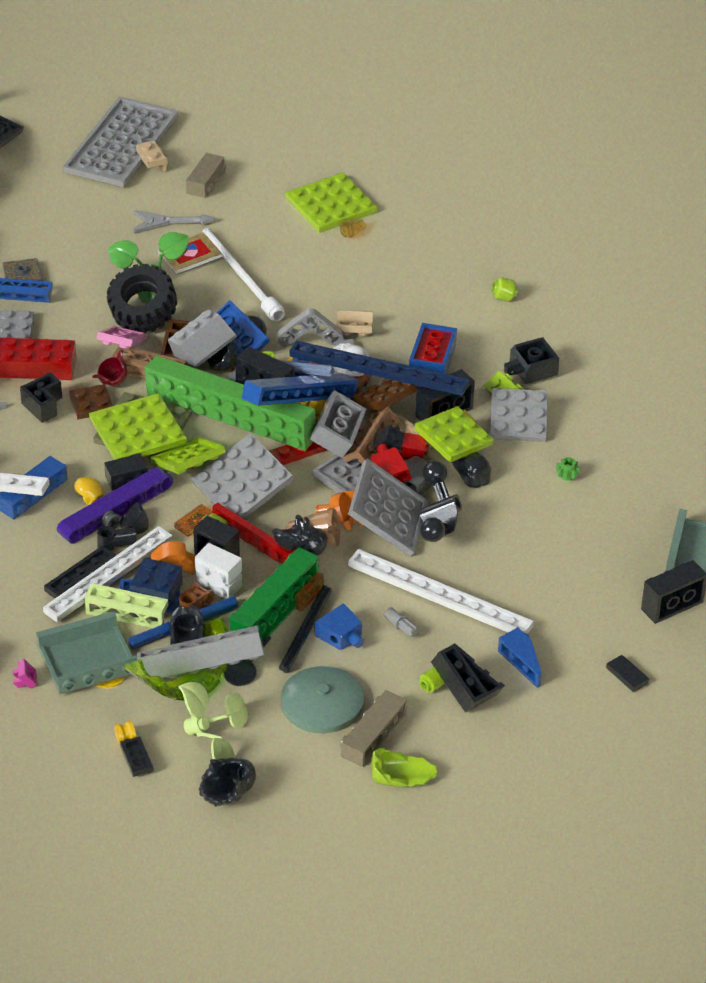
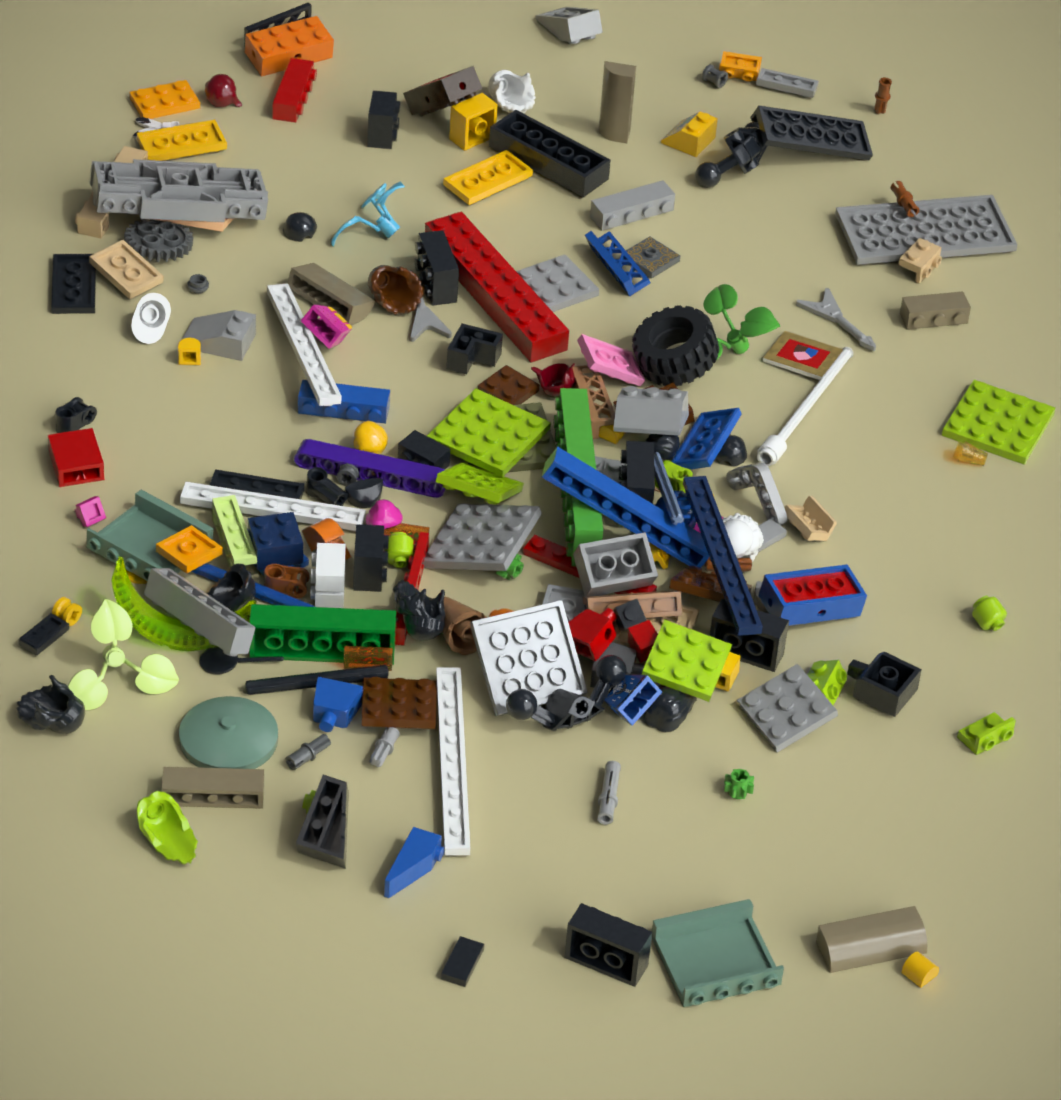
camera: 55 degrees right, 0 degrees up
none -> light orange plate [156,525,223,573]
none -> dark grey axle [285,734,331,770]
none -> reddish brown plate [362,677,437,729]
none -> dark pink hat [366,499,403,529]
none -> light grey pin [598,761,621,825]
none -> blue torso [604,675,662,726]
none -> dark orange pin [890,181,919,217]
none -> lime bracket [957,712,1016,755]

